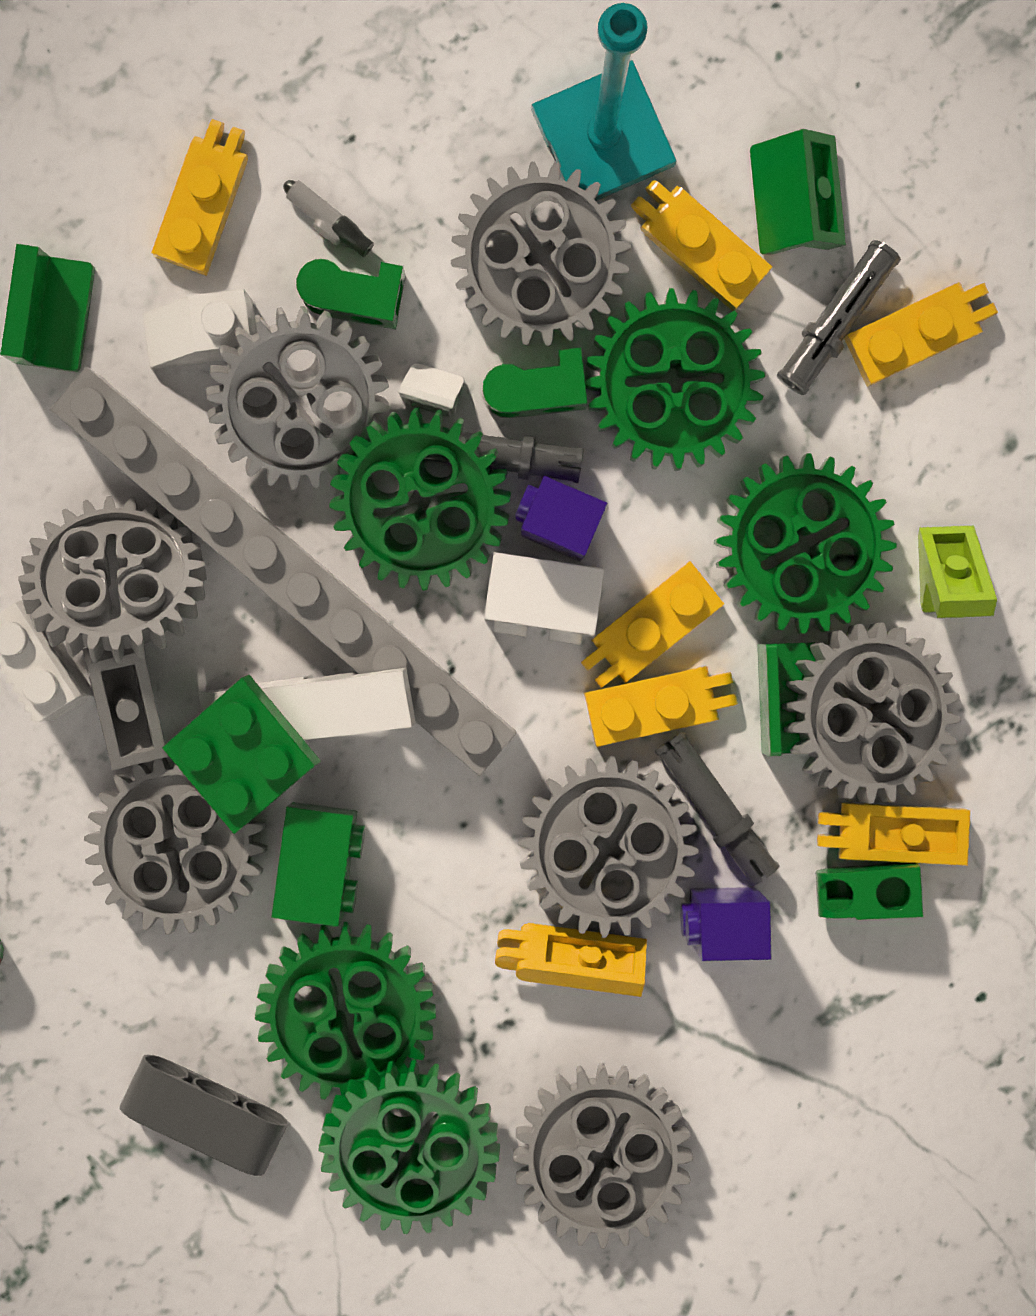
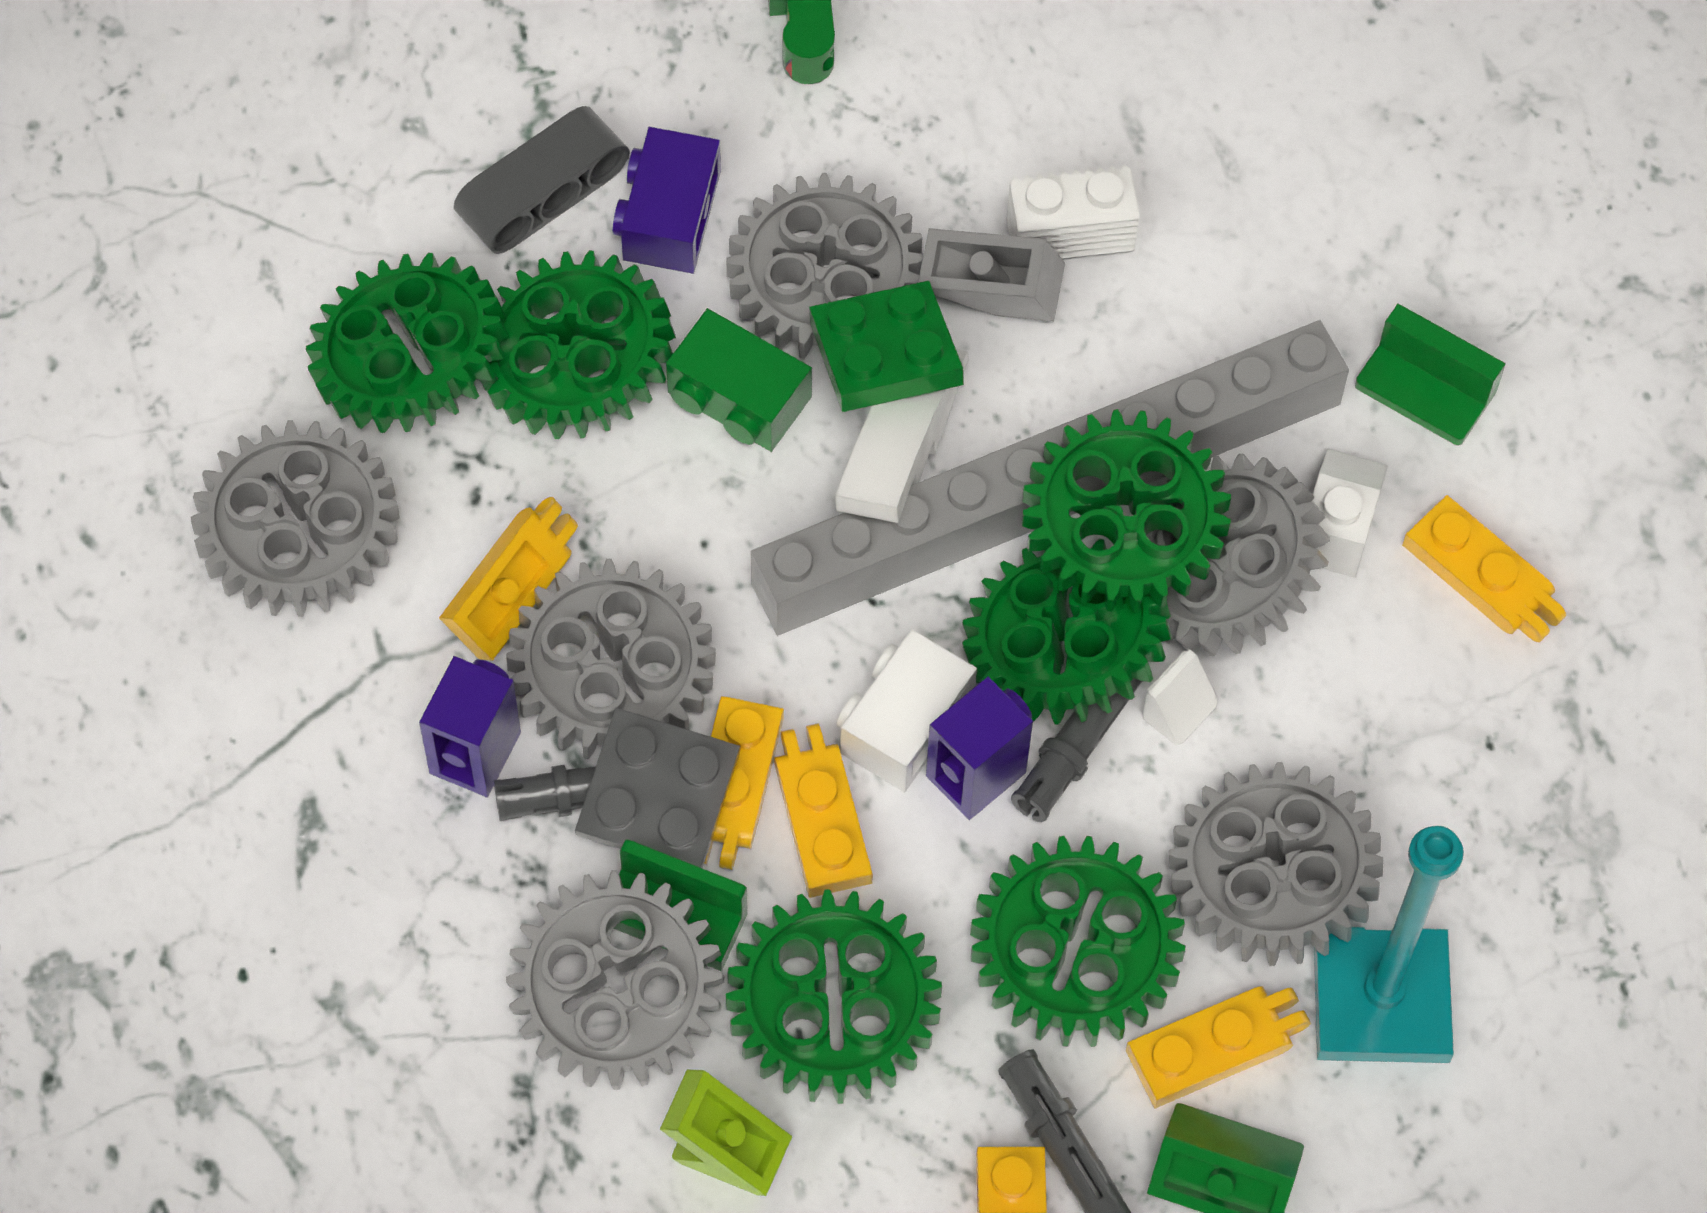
camera: 115 degrees right, 25 degrees down
light grey gear [18,496,207,664] -> none
light grey piece [283,180,374,257] -> none
green leg [296,259,406,330] -> none
green leg [483,347,587,418] -> none
green leg [815,862,923,920] -> none
yellow hinge [817,802,970,866] -> none
none -> dark grey plate [575,707,740,868]
none -> dark purple brick [612,126,721,274]
none -> green gear [1022,409,1231,613]

